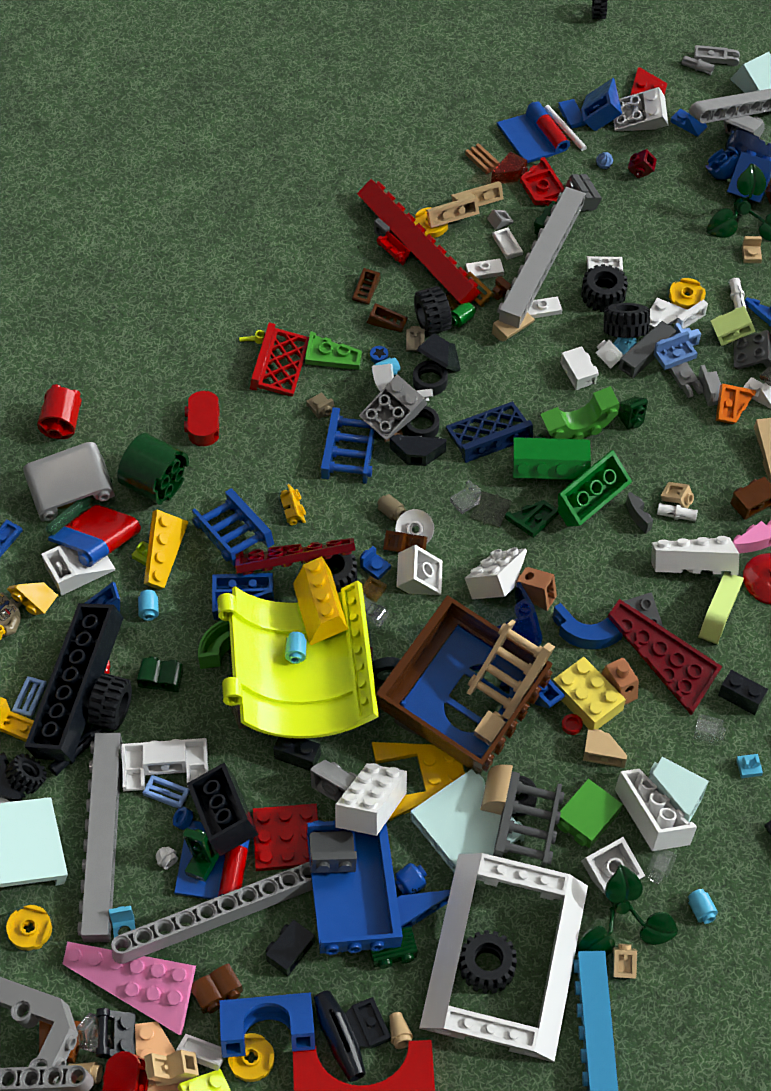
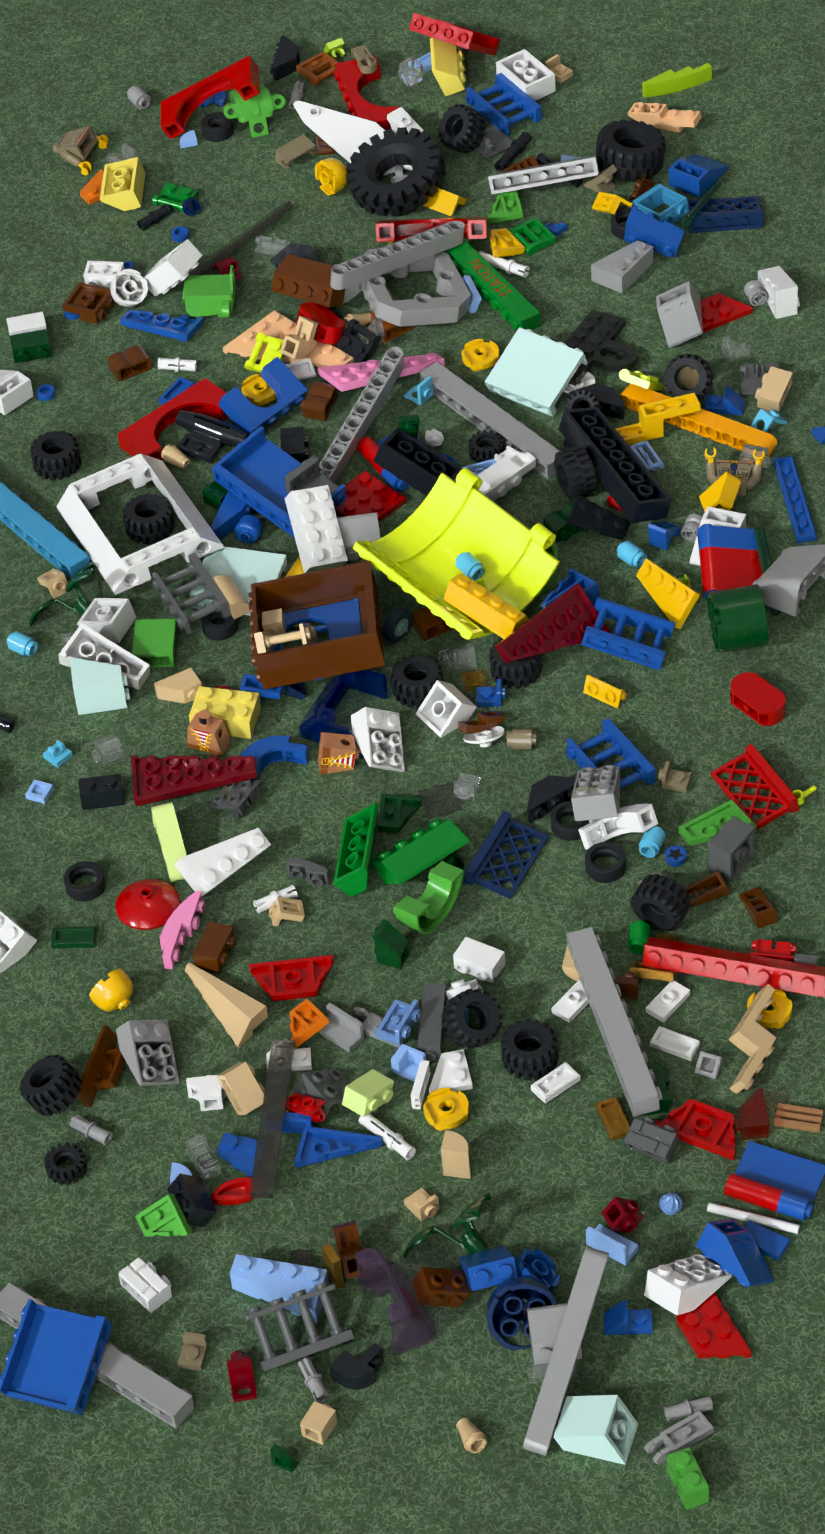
camera: 145 degrees right, 10 degrees down
black slope [417,333,461,372] -> none
none -> red wing [249,955,334,1001]
none -> black tyre [391,654,444,708]
none -> tan brick [441,1130,471,1179]
none -> black tyre [469,430,504,463]
none -> black wing [565,495,630,539]
none -> light blue panel [586,1224,639,1266]
none -> pearl gold tile [595,1097,630,1141]
none -> bright green brick [666,1447,709,1510]
none -> light grey wheel [681,514,702,542]
none -> dark grey brick [708,816,755,882]

